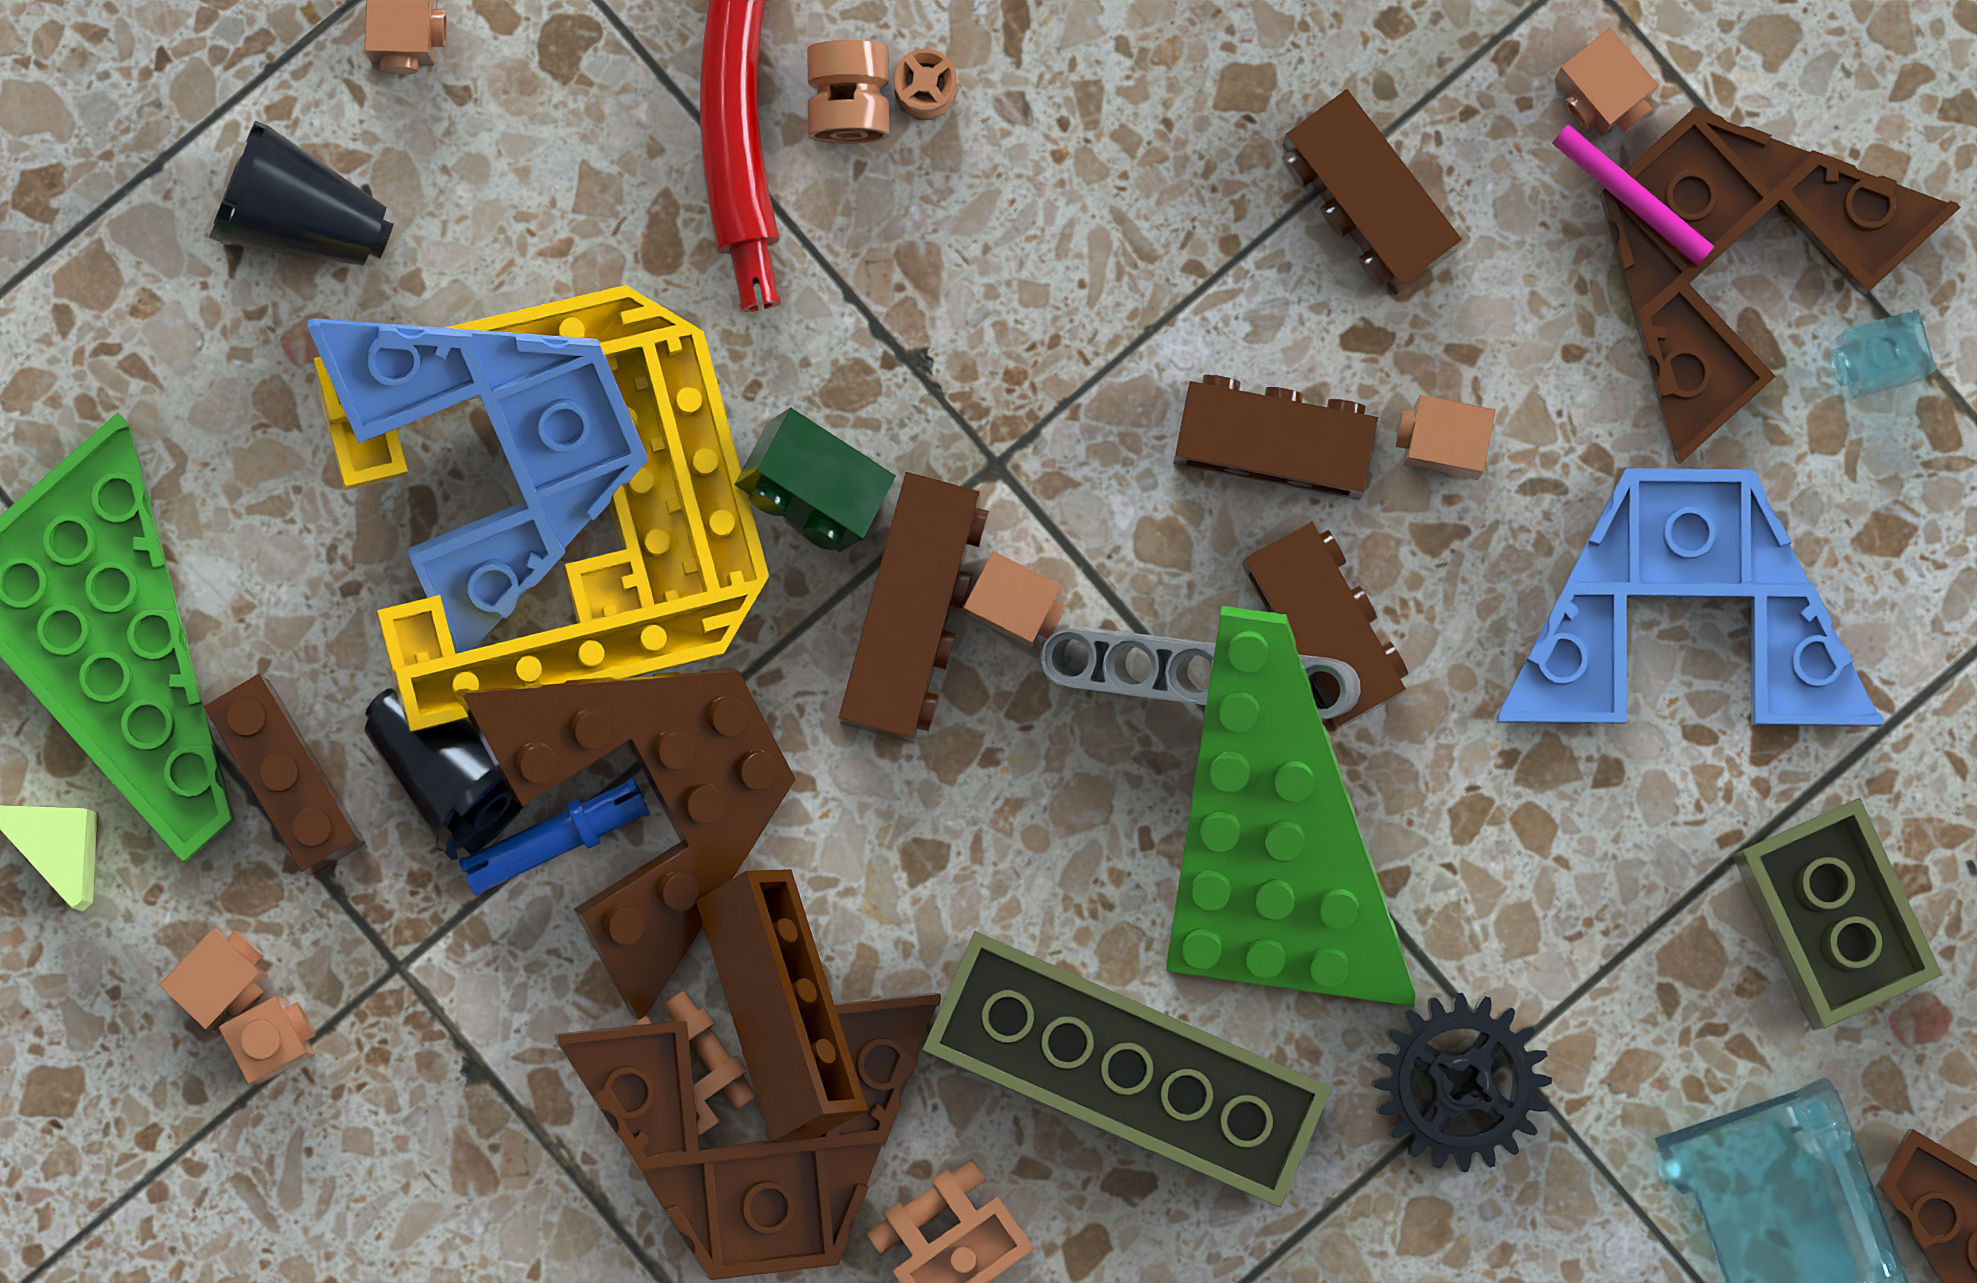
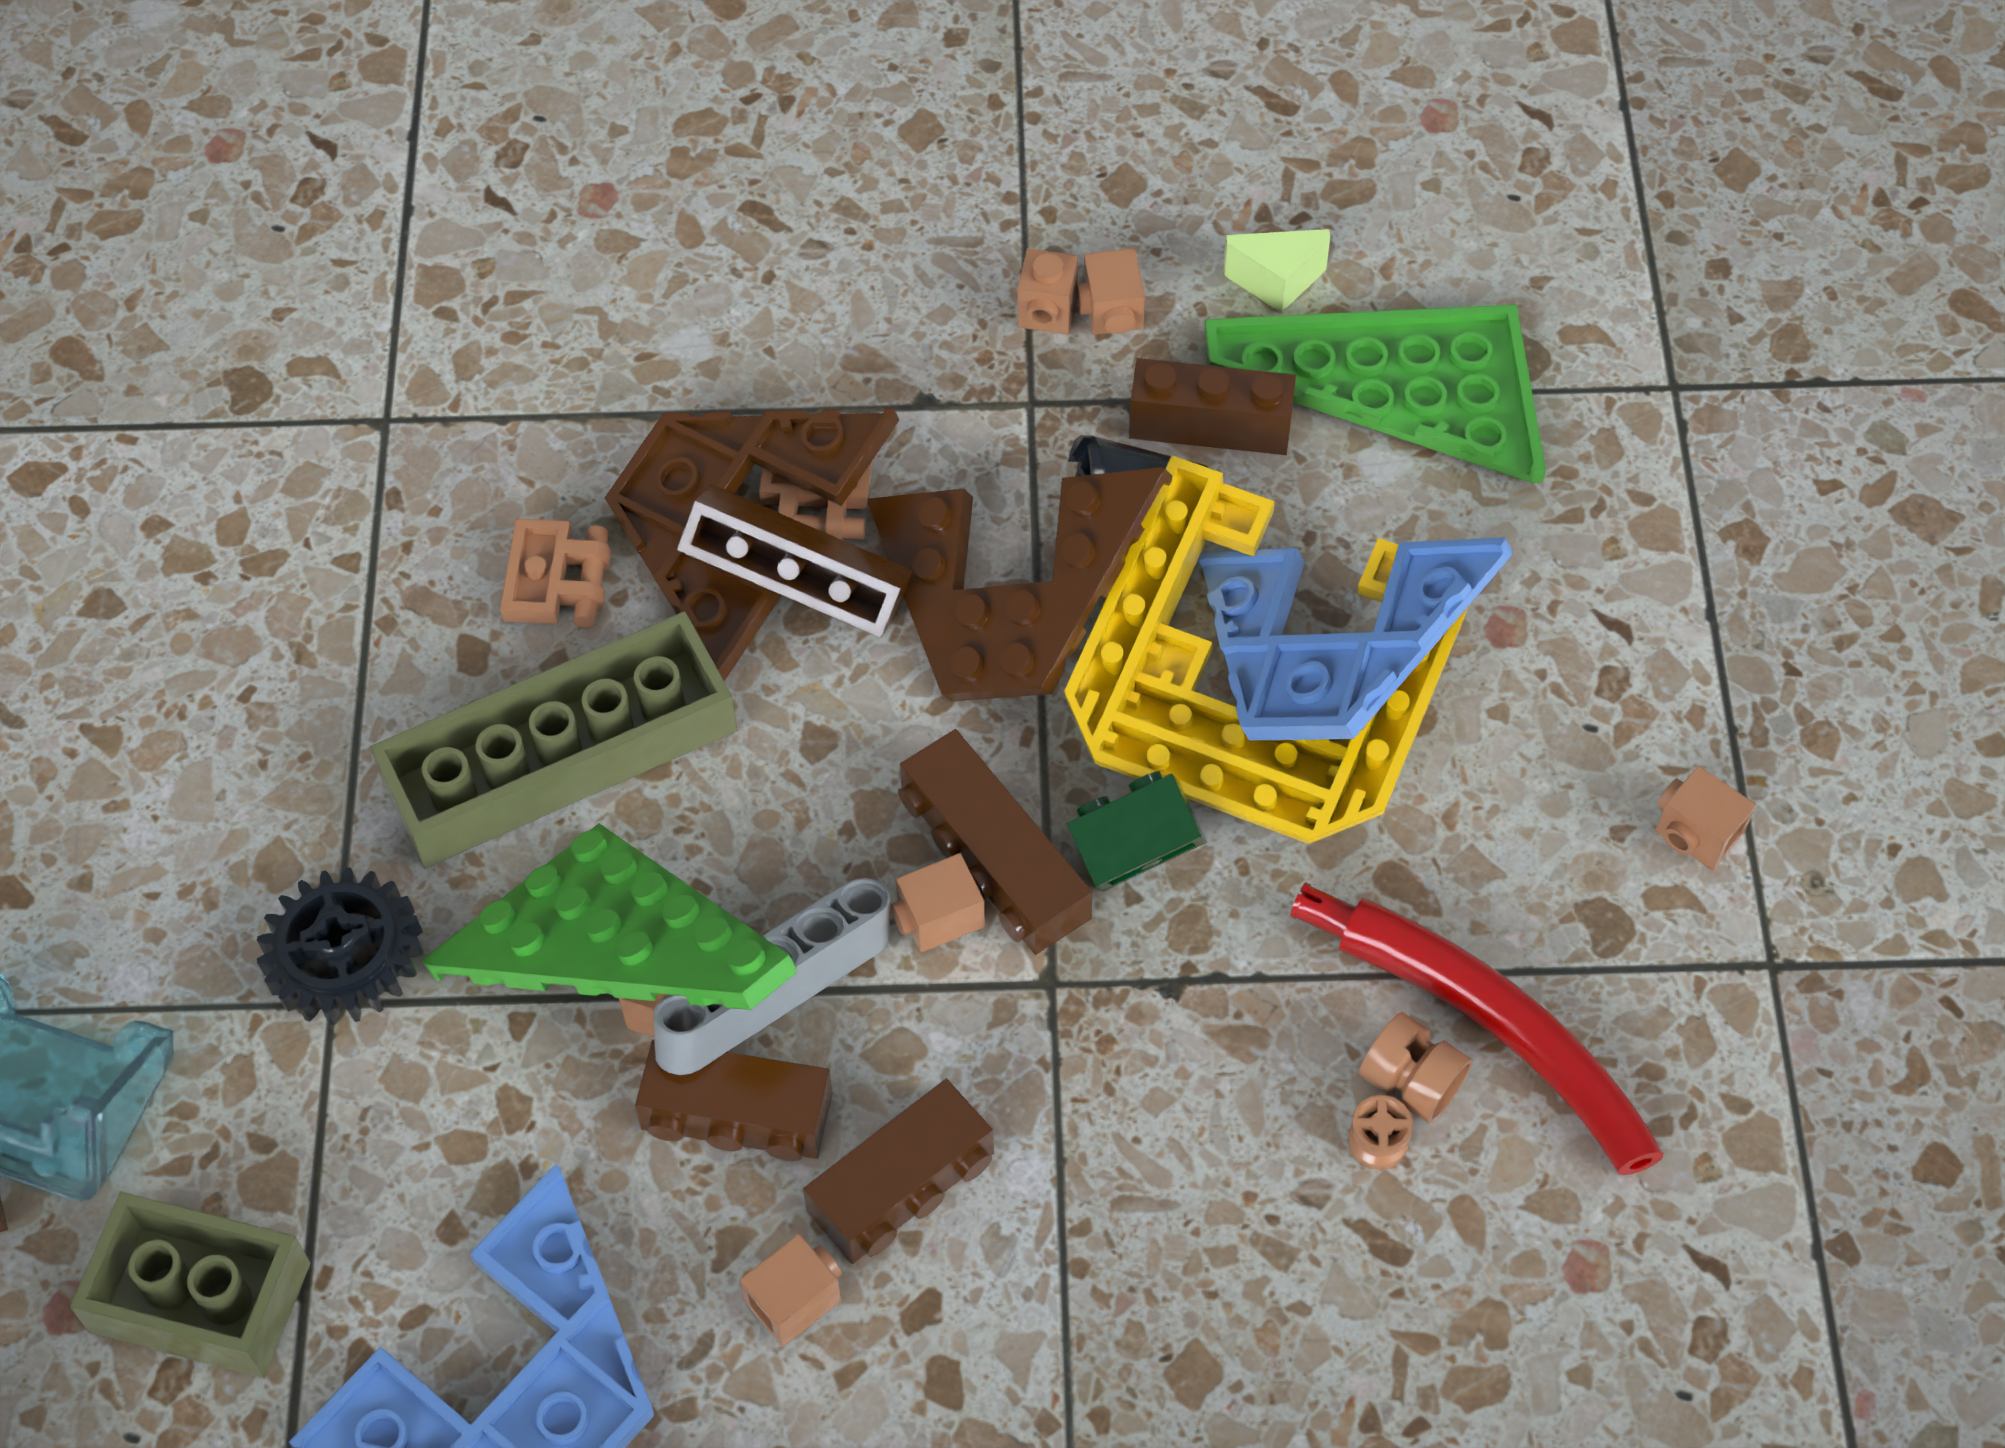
camera: 130 degrees right, 25 degrees down
black cone [209,121,394,266] -> none
blue pin [459,777,651,896] -> none
reddish brown brick [1282,89,1462,295] -> none

